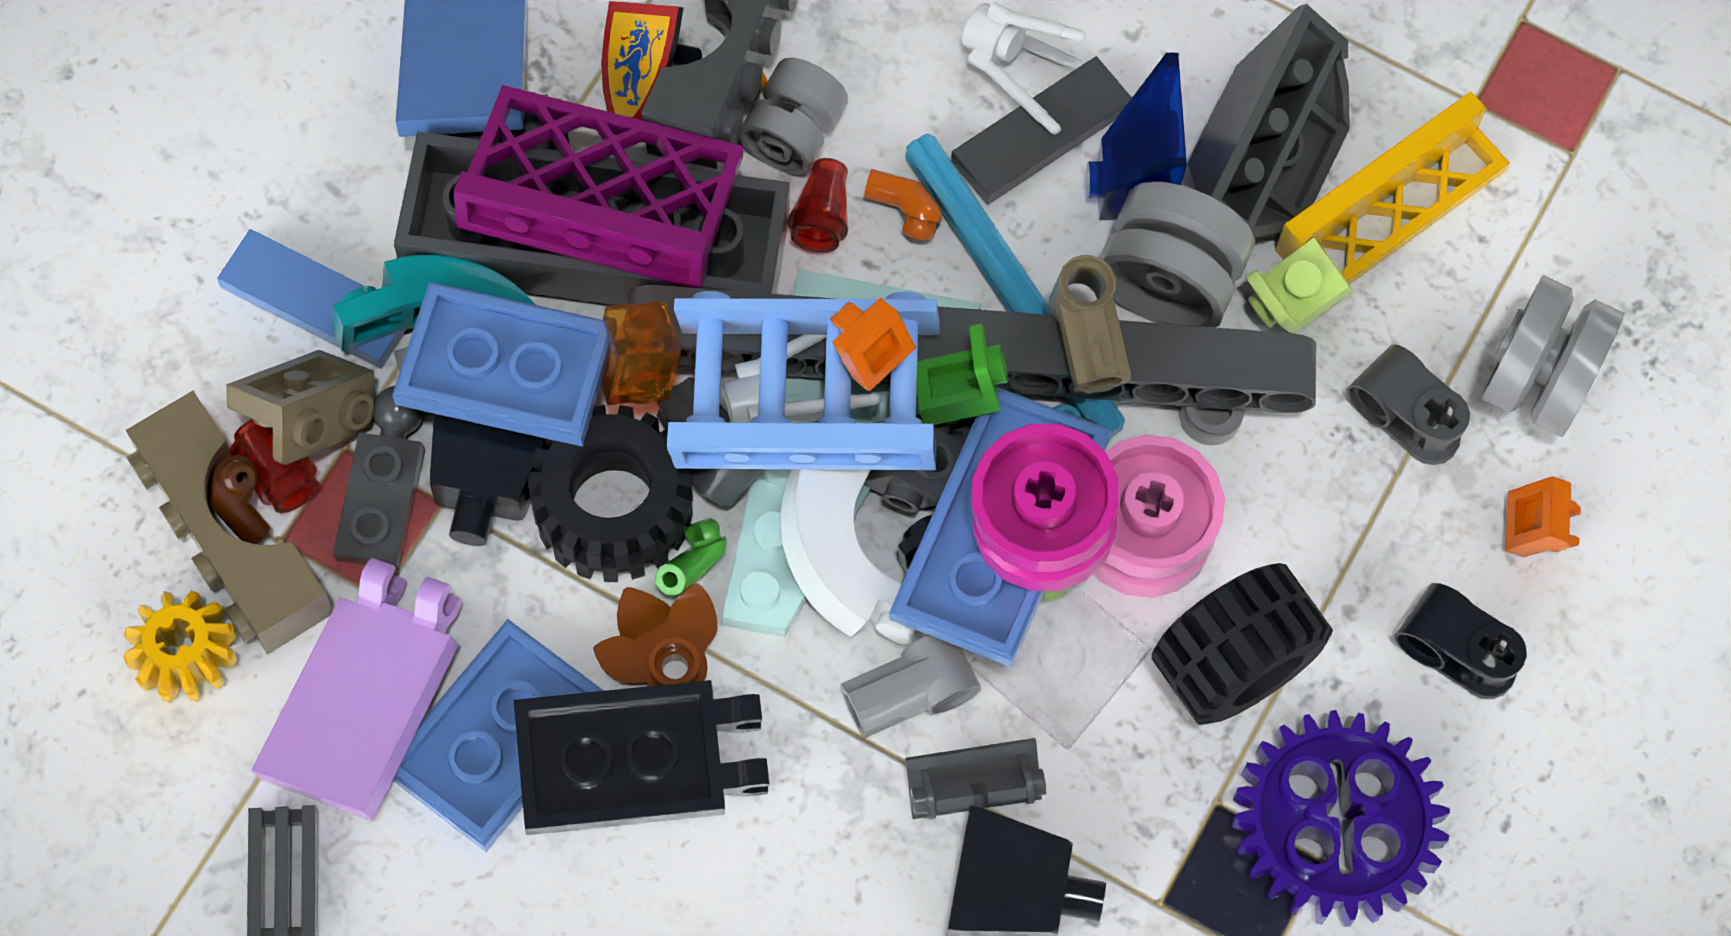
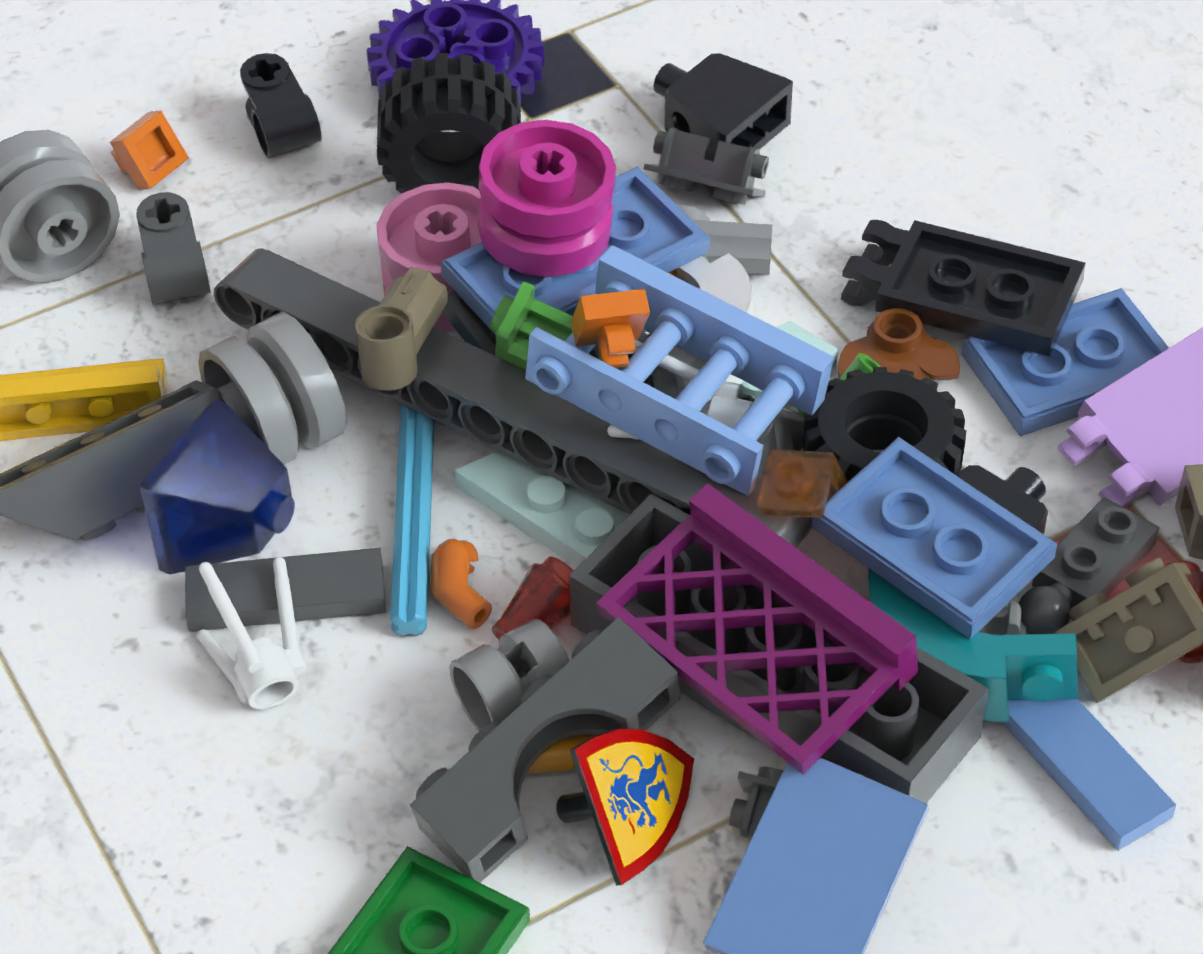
camera: 145 degrees left, 20 degrees down
yellowish green bracket [1246,238,1354,334] -> none

